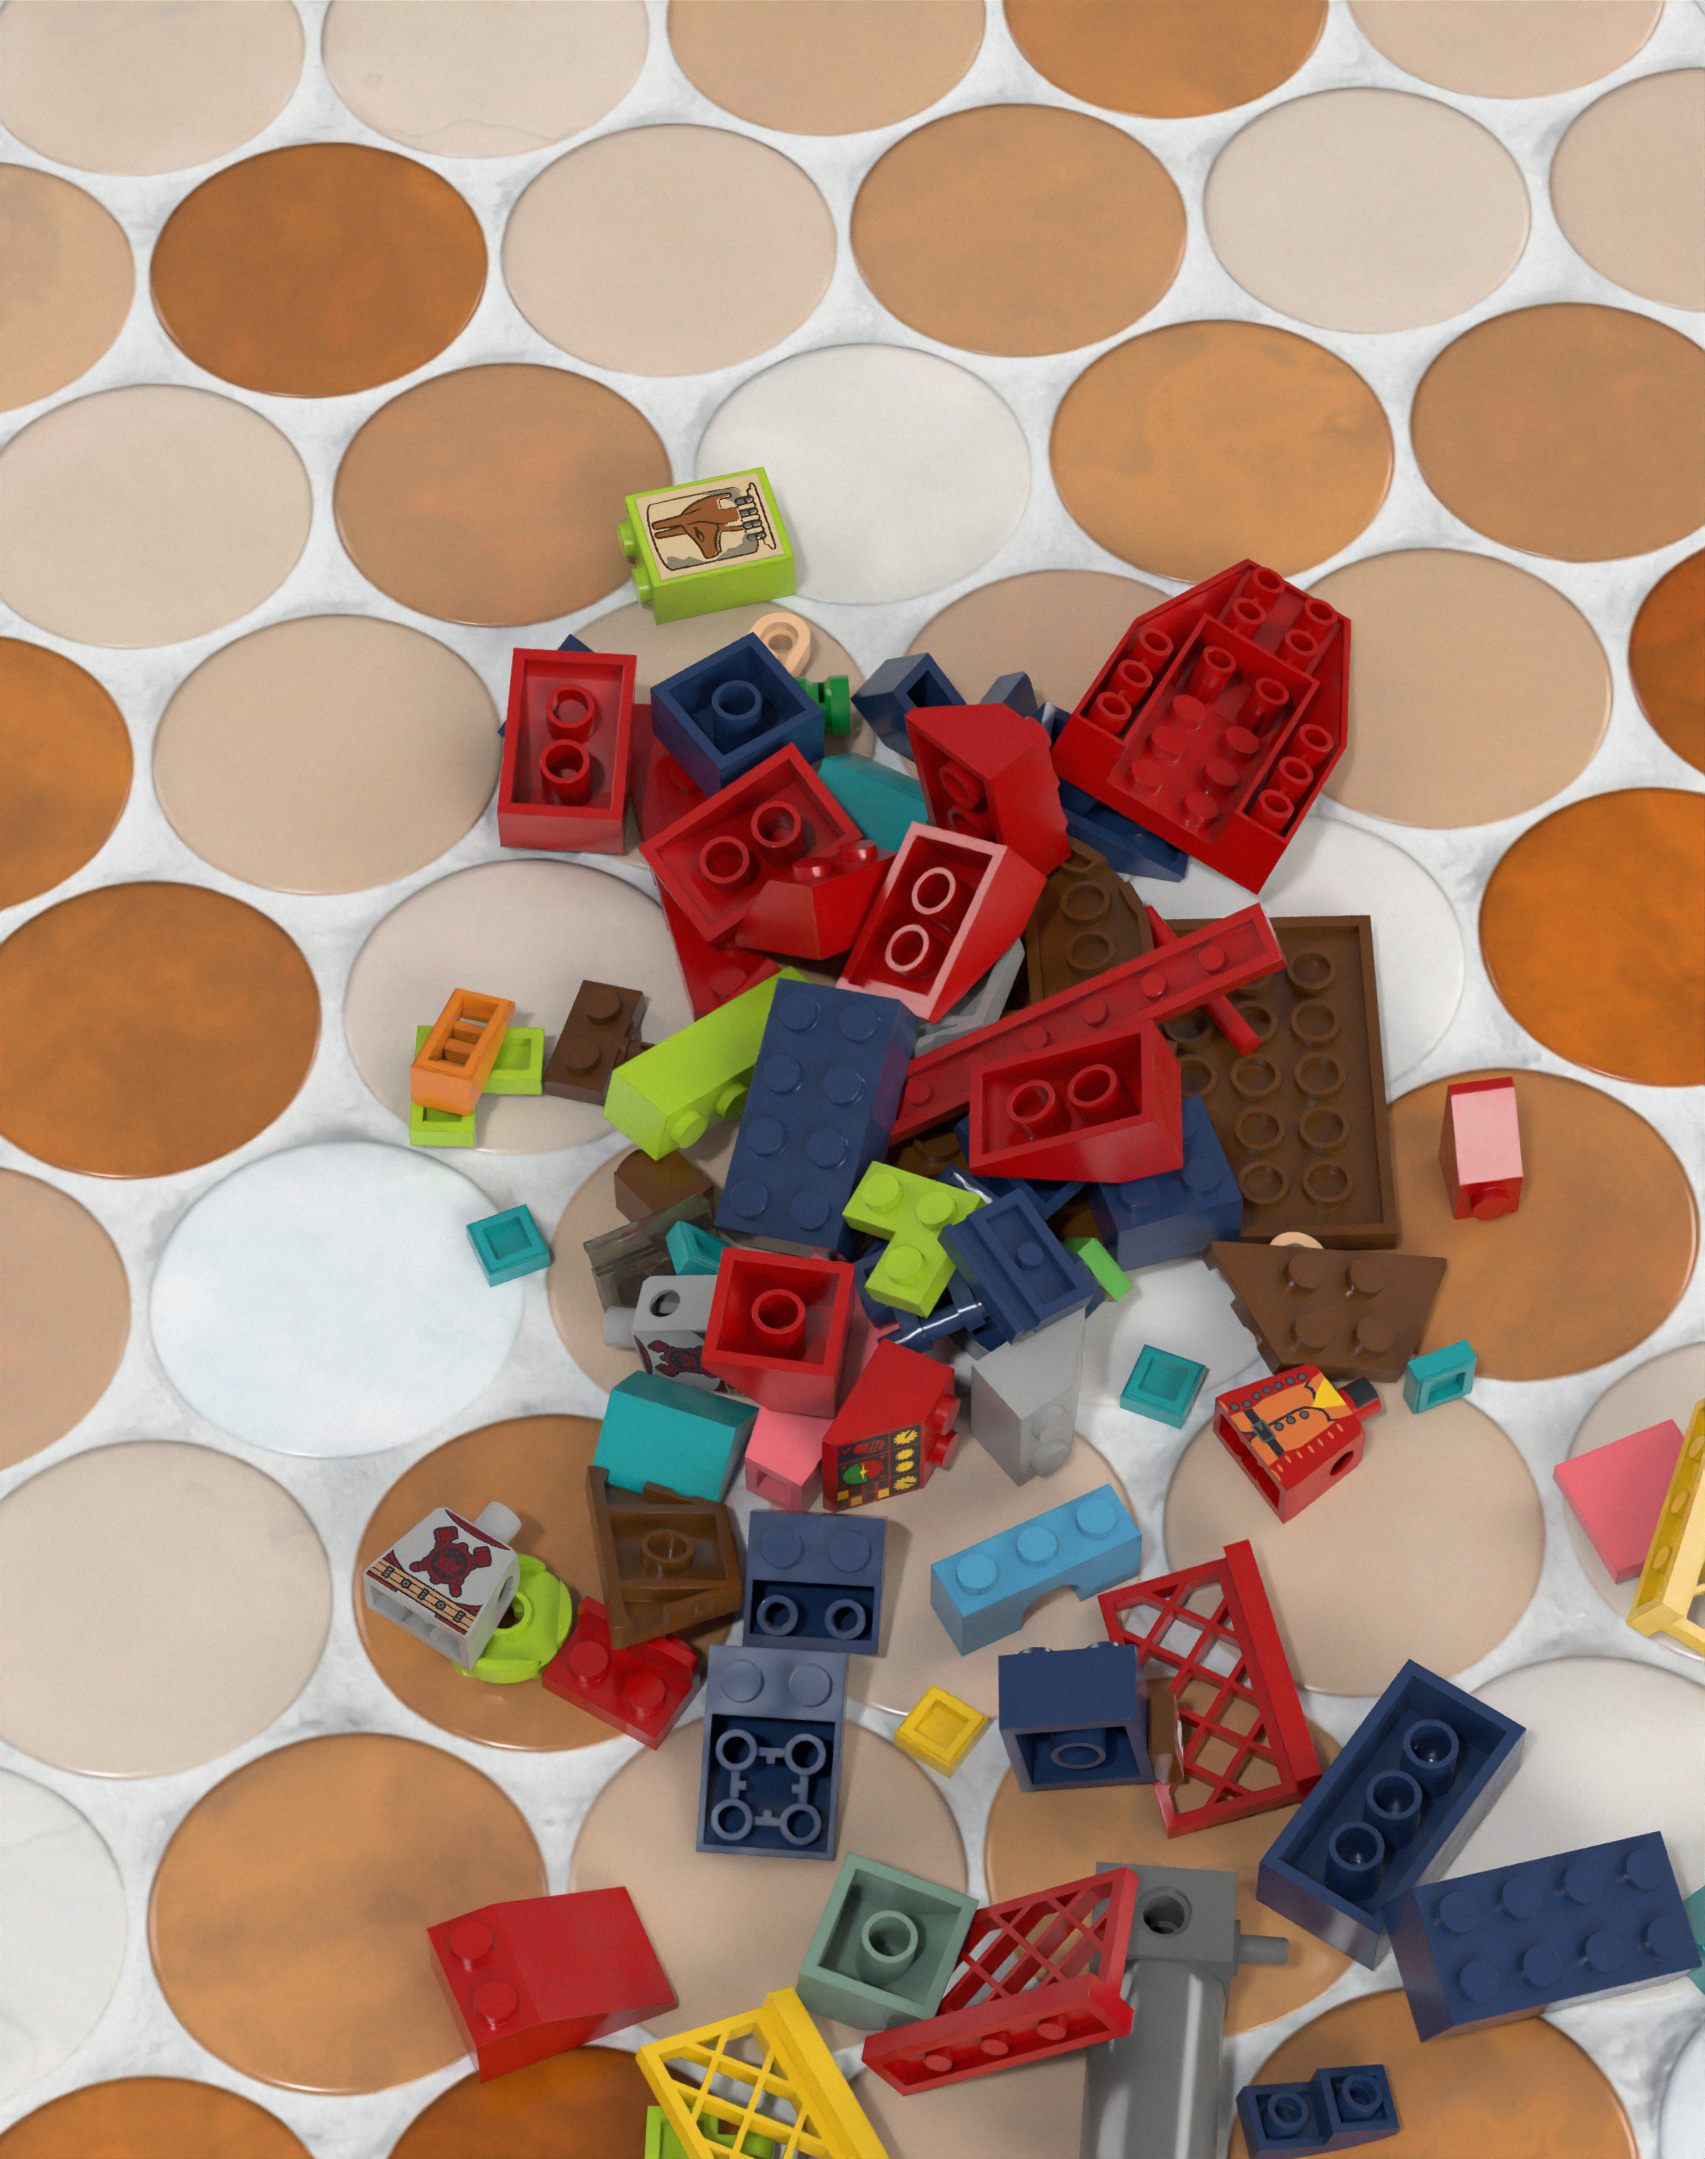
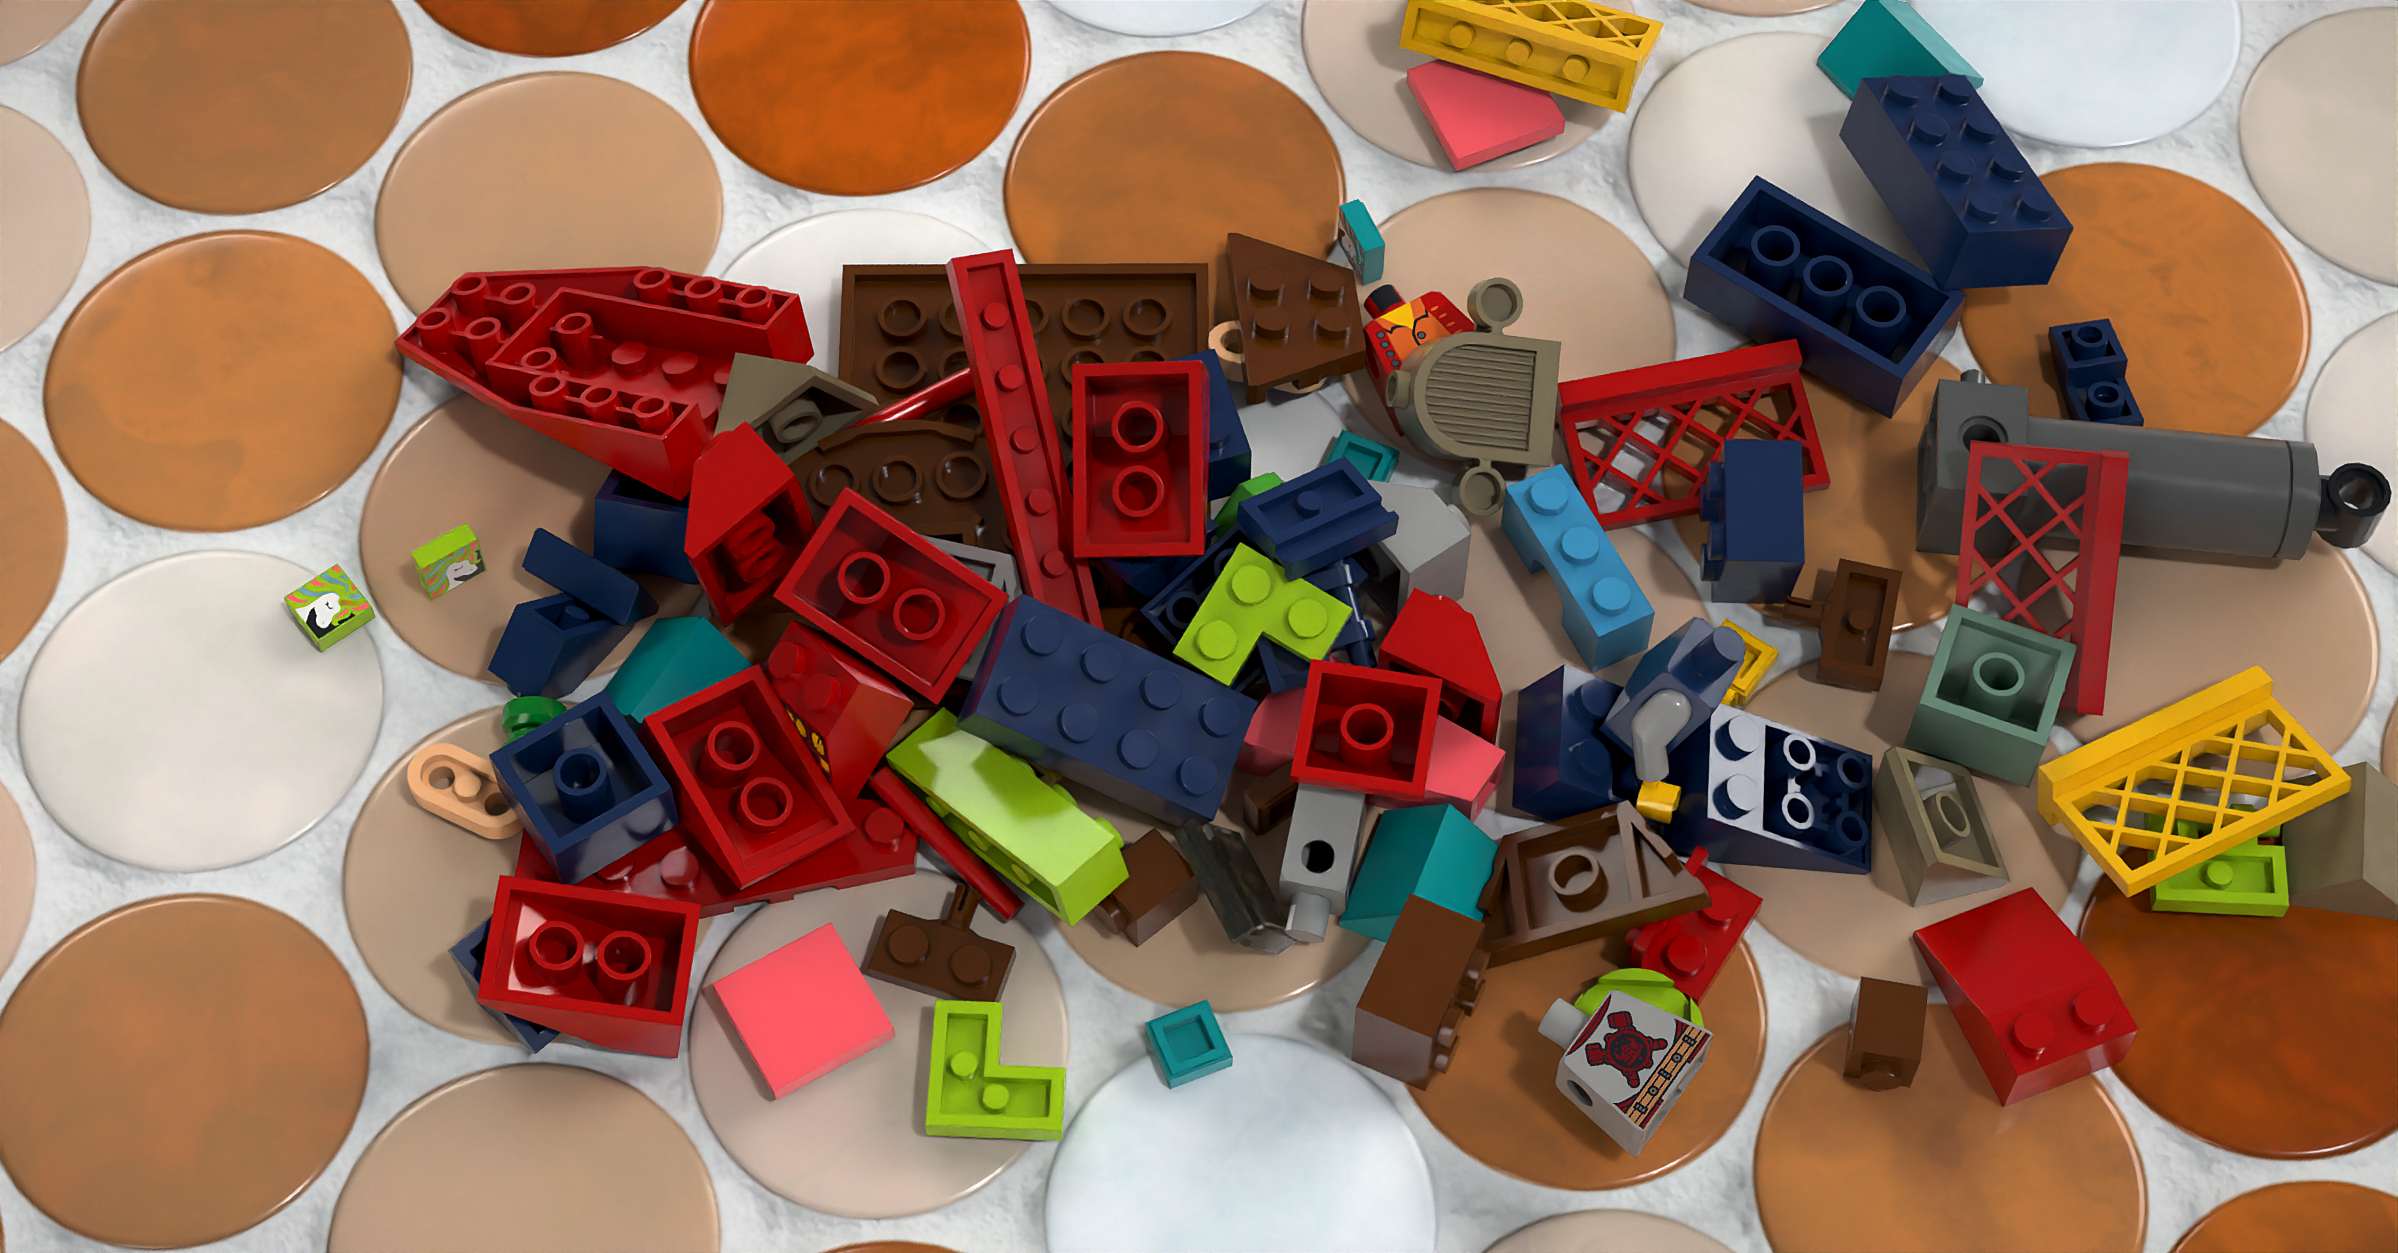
camera: 90 degrees left, 5 degrees up
orange slope [411,988,515,1116] -> none
brick [617,466,796,625] -> none
teal tile [665,1220,732,1276] -> none
slope [1438,1076,1523,1220] -> none
none -> tile [284,563,376,652]
none -> lime tile [411,523,487,601]
none -> coral tile [712,922,895,1100]
none -> dark tan slope [714,352,879,465]
none -> reddish brown brick [1351,893,1491,1091]
none -> dark tan piece [1385,277,1561,517]
none -> dark blue torso [1599,617,1746,824]
none -> reddish brown plate [1781,558,1903,692]
none -> reddish brown brick [1843,976,1929,1090]
none -> dark tan slope [1872,746,2011,907]

